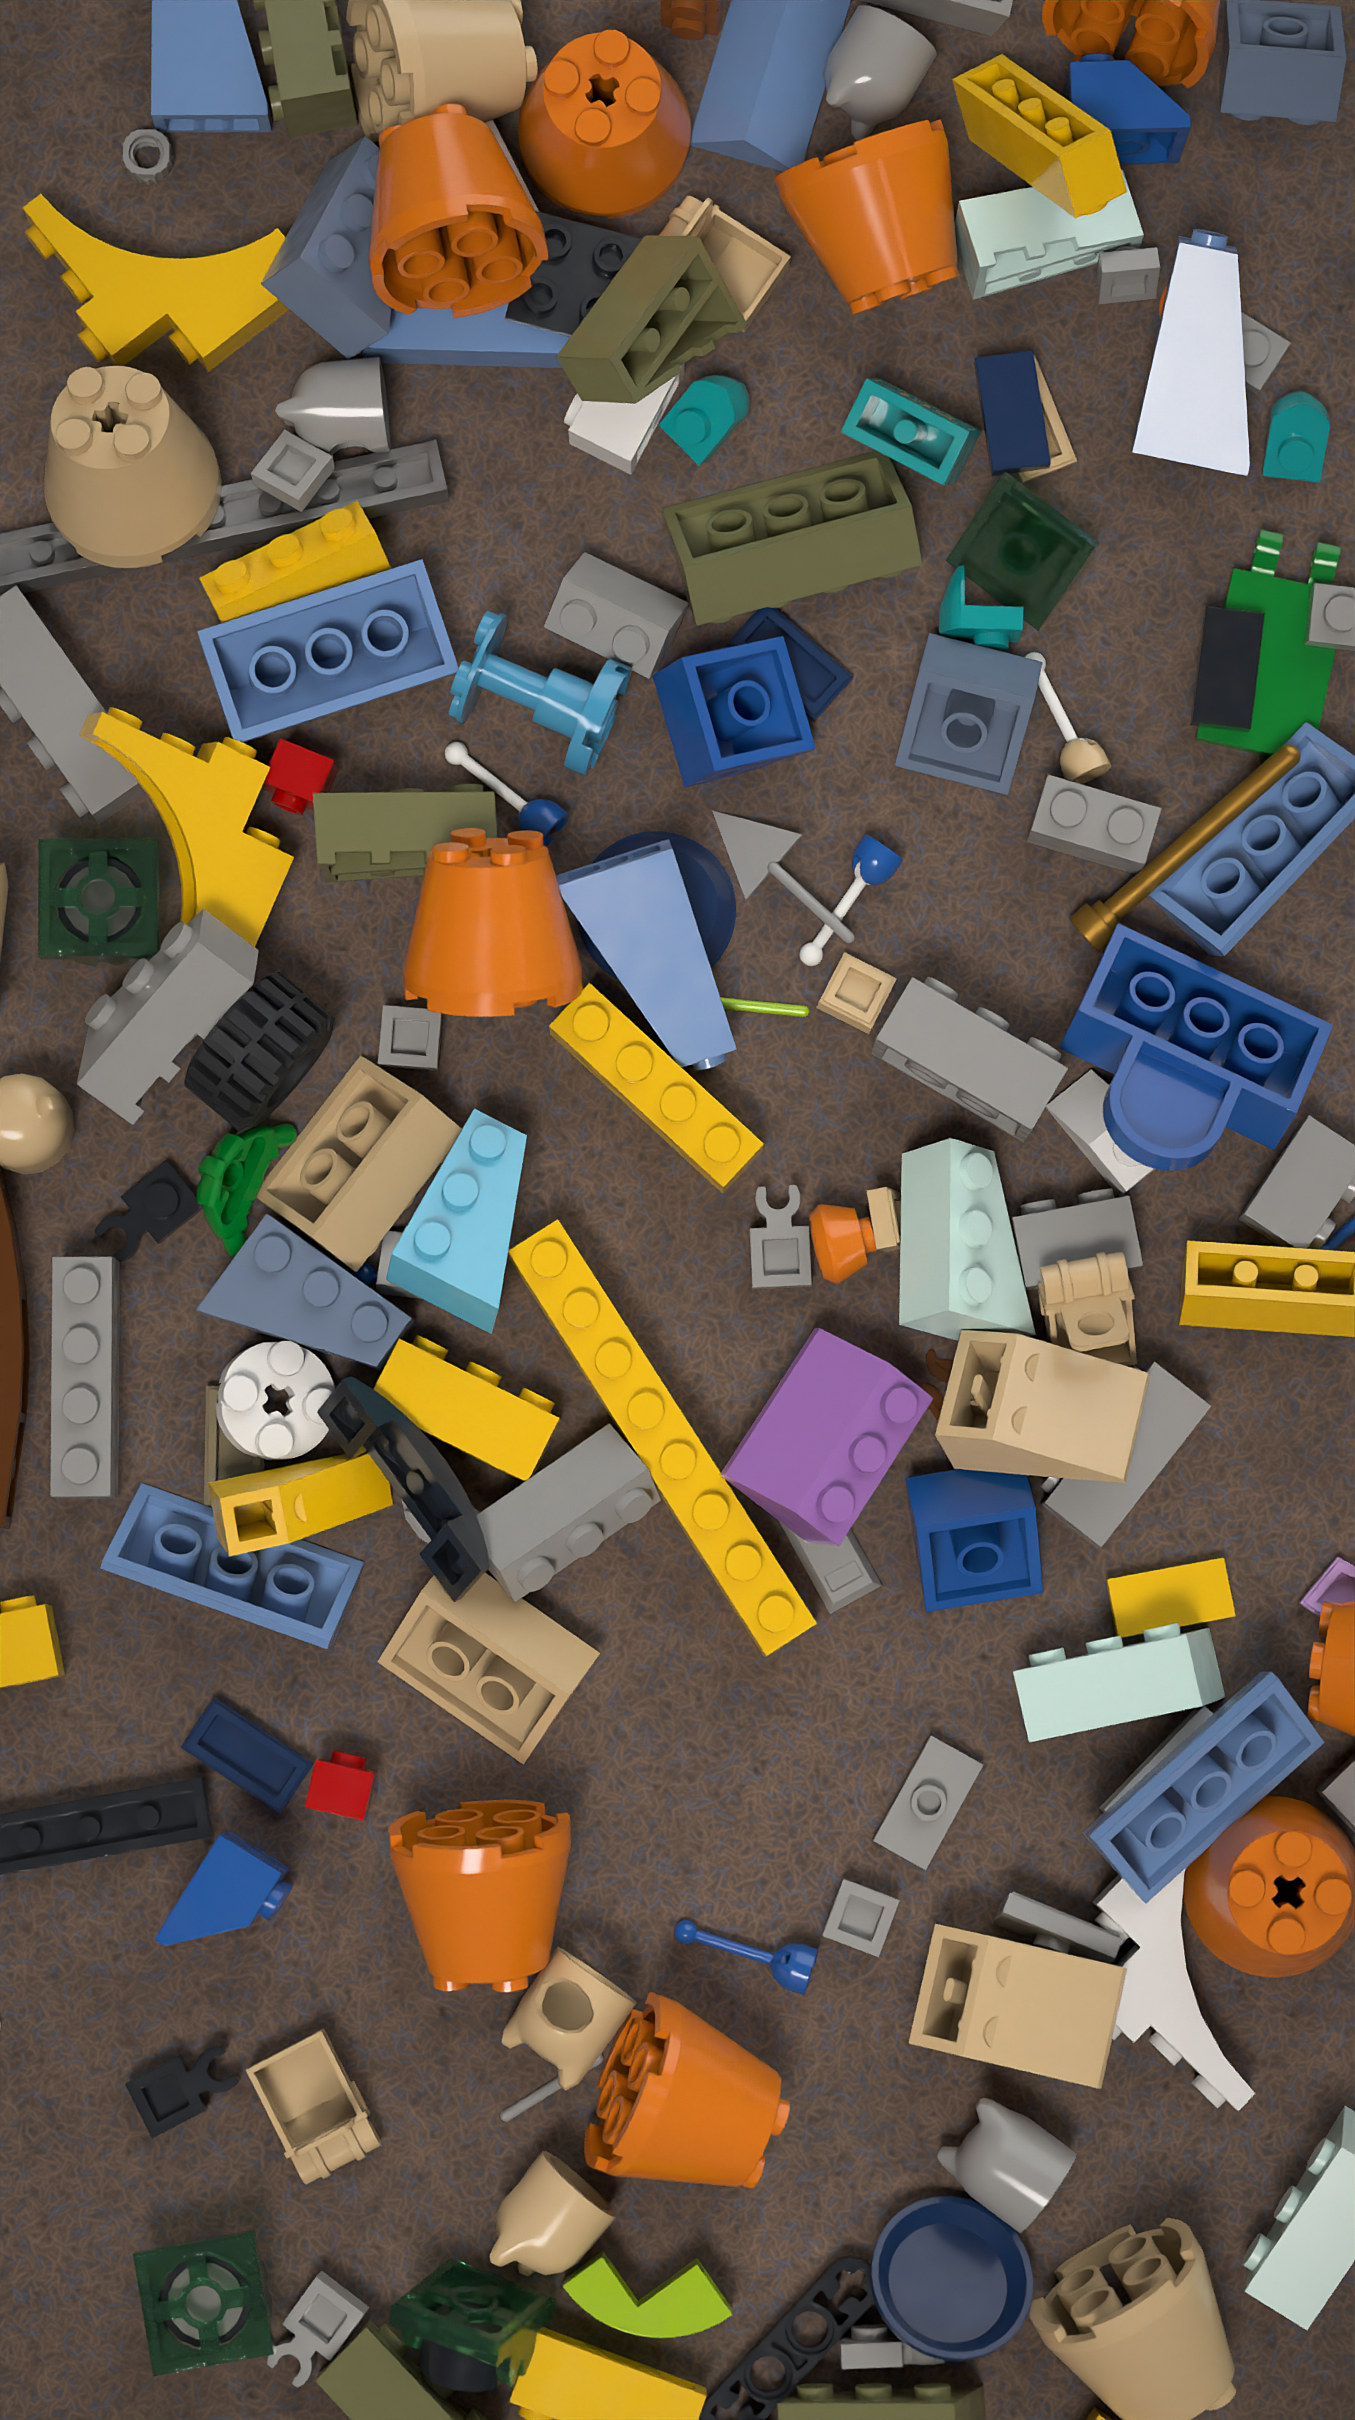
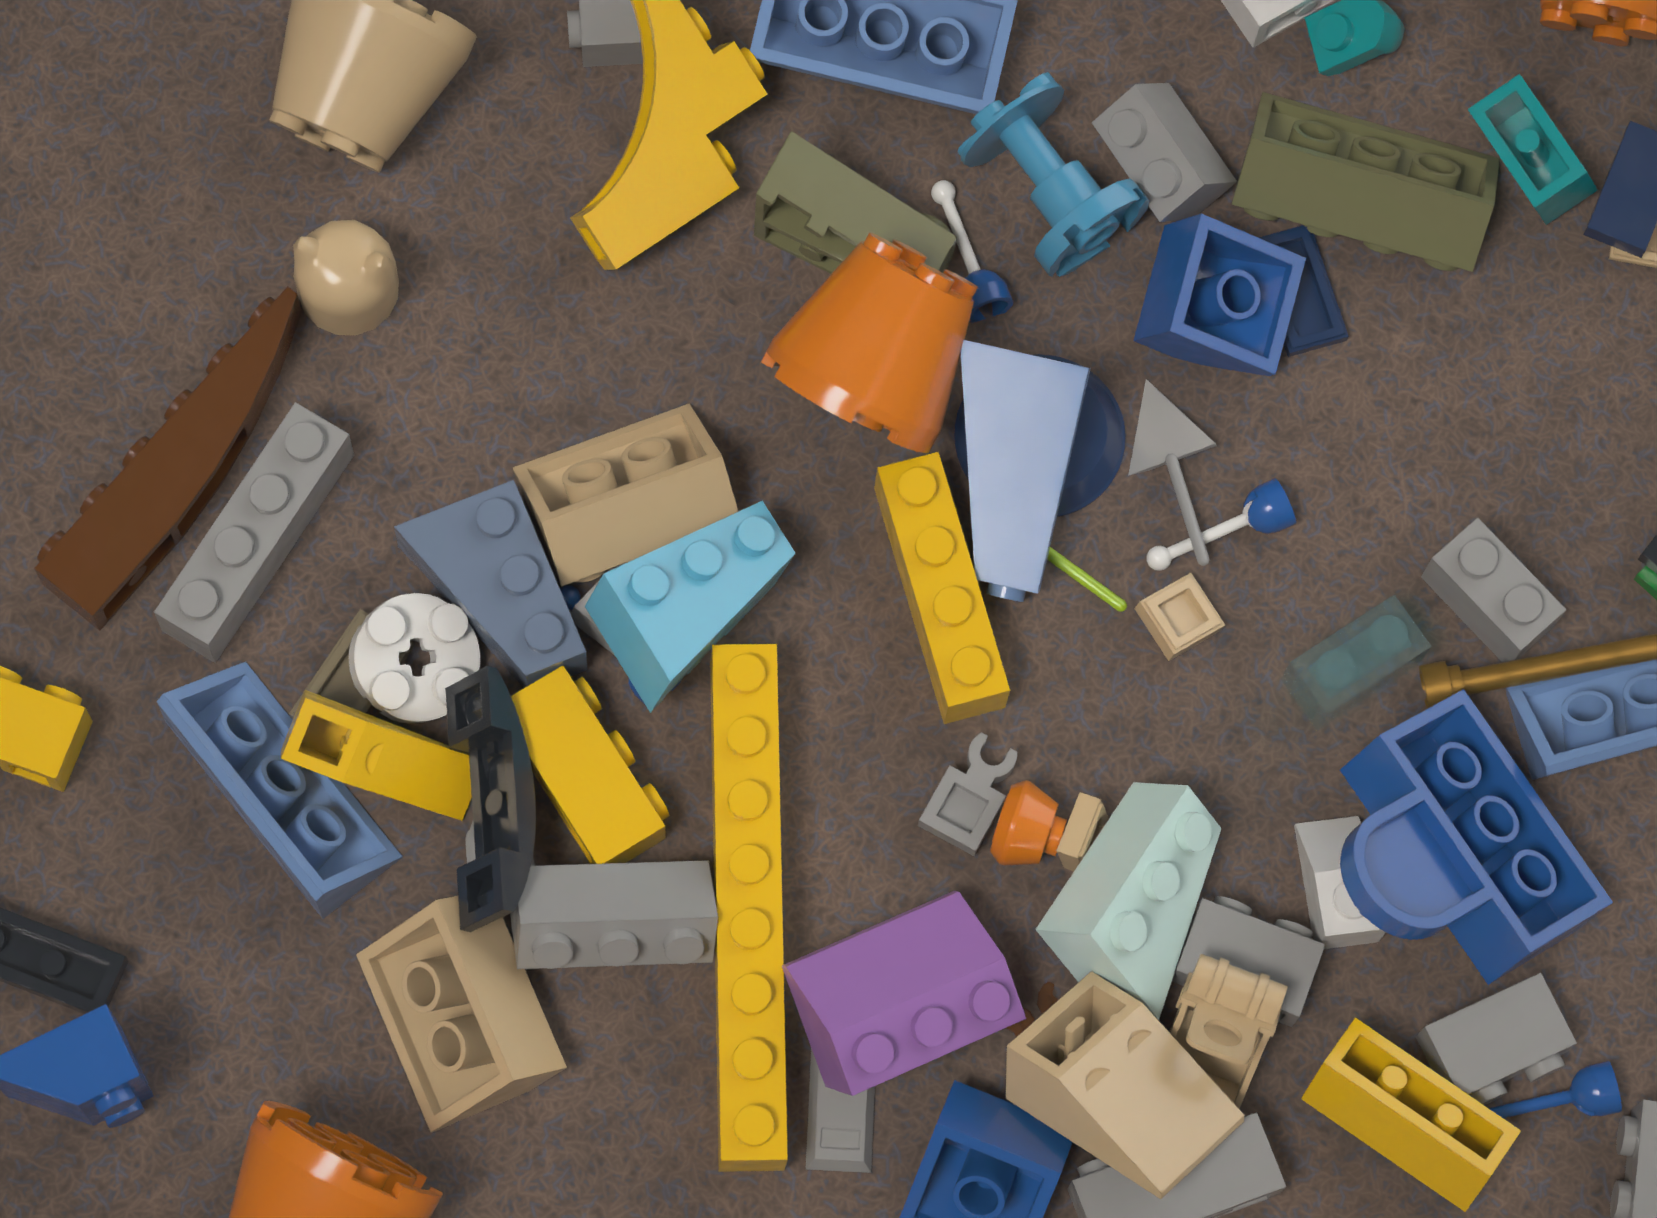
camera: 25 degrees right, 10 degrees down
clear green piece [38,838,159,966] -> none
light grey wedge [77,909,259,1125] -> none
black plate [94,1160,203,1262] -> none
dark blue tile [181,1697,314,1814] -> none
black tyre [184,972,335,1132] -> none
green piece [196,1123,298,1258] -> none
red plate [263,738,338,816] -> none
red plate [305,1750,378,1821] -> none
light grey plate [378,1005,443,1071] -> none
light grey brick [871,977,1068,1143] -> none
sand blue slope [895,633,1043,795] -> none
teal plate [939,566,1023,651] -> none
clear green slope [946,472,1099,630] -> none
tan hinge [1025,652,1111,784] -> none
none -> clear light blue brick [1281,594,1432,731]

